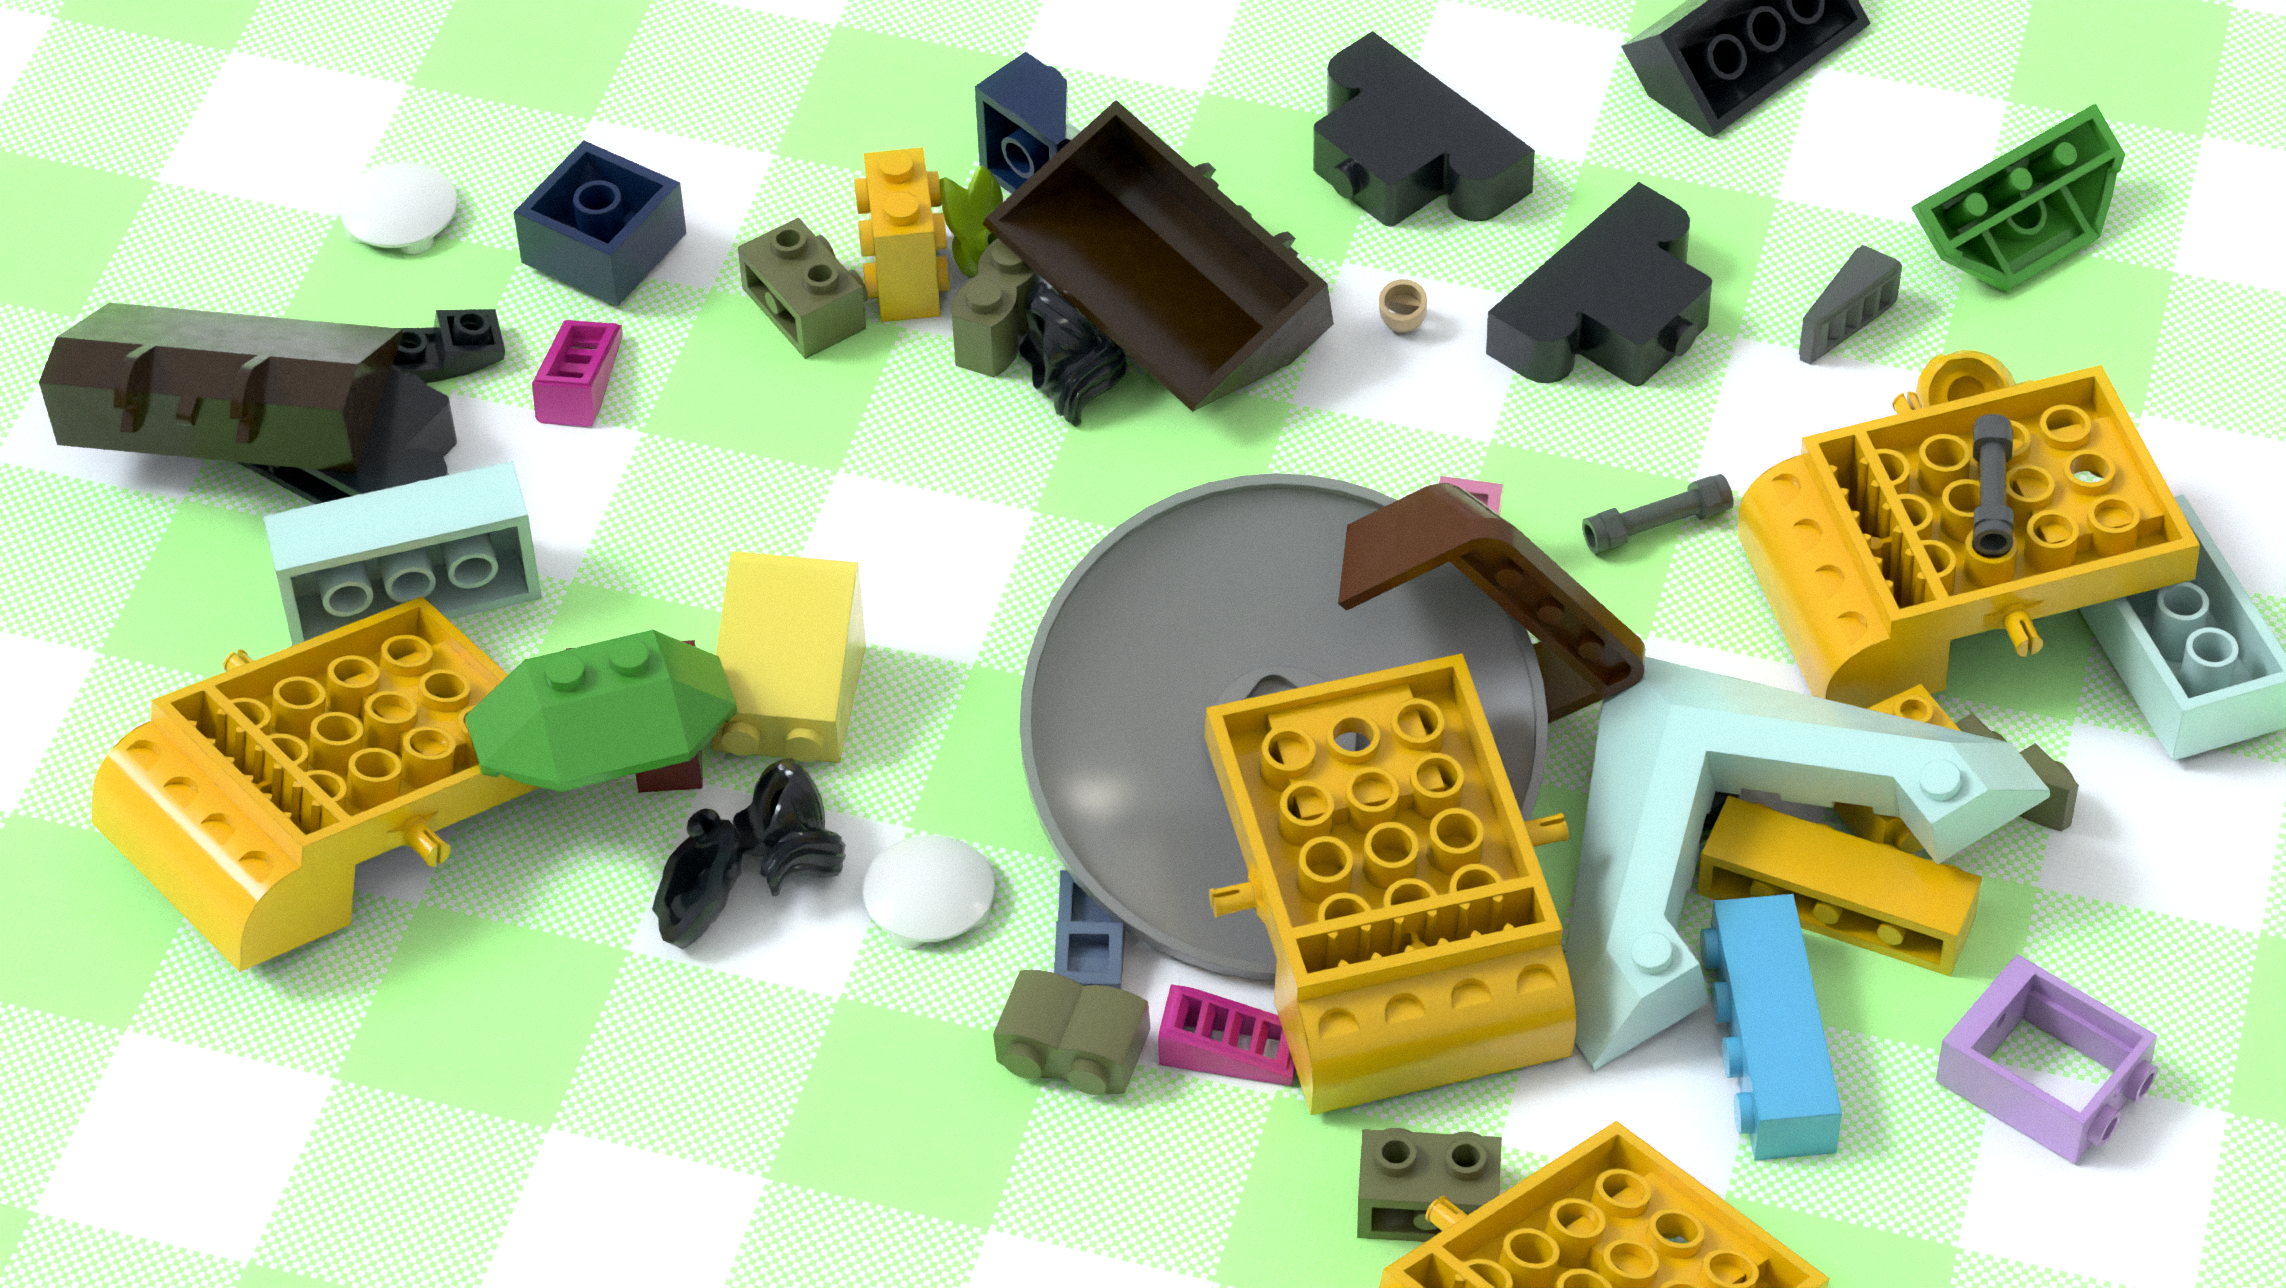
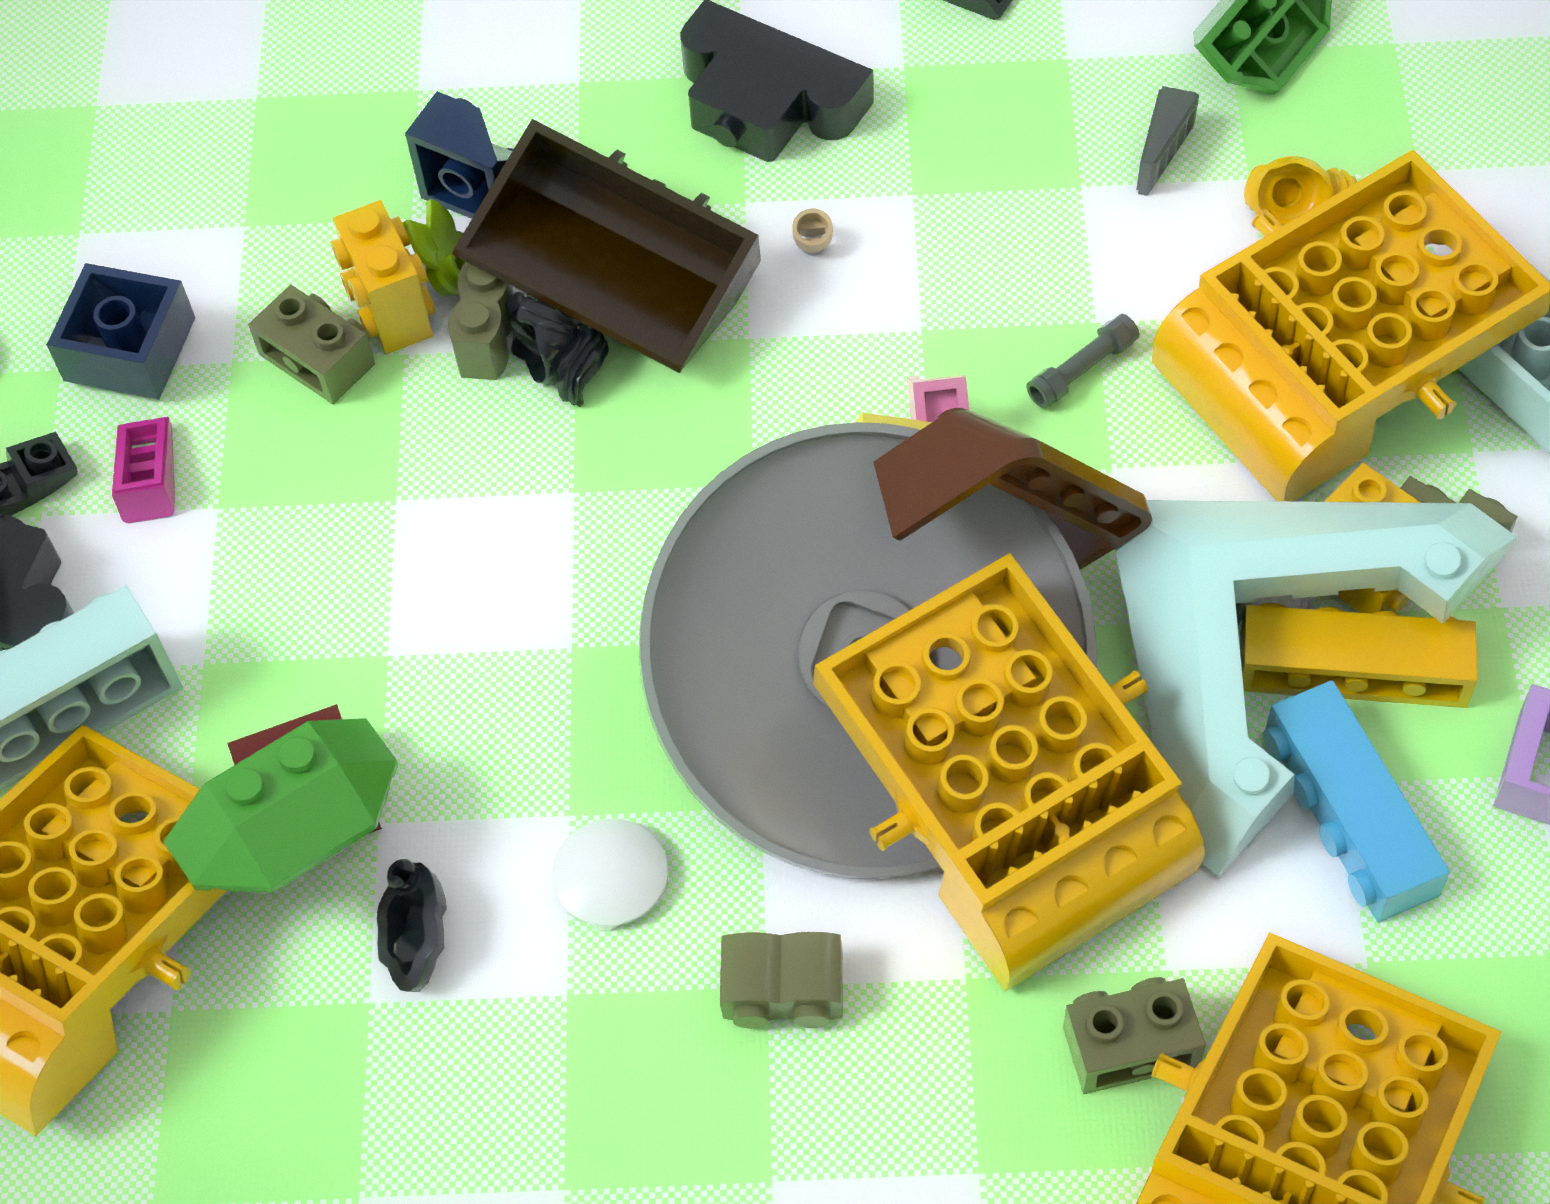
camera: 15 degrees left, 10 degrees up
light yellow slope [712,551,866,763] -> none
black hair [732,758,846,896] -> none
sand blue slope [1054,870,1125,989] -> none
dark pink slope [1158,984,1296,1086] -> none
black brick [1486,182,1712,387] -> none
dark grey bar [1972,414,2014,555] -> none

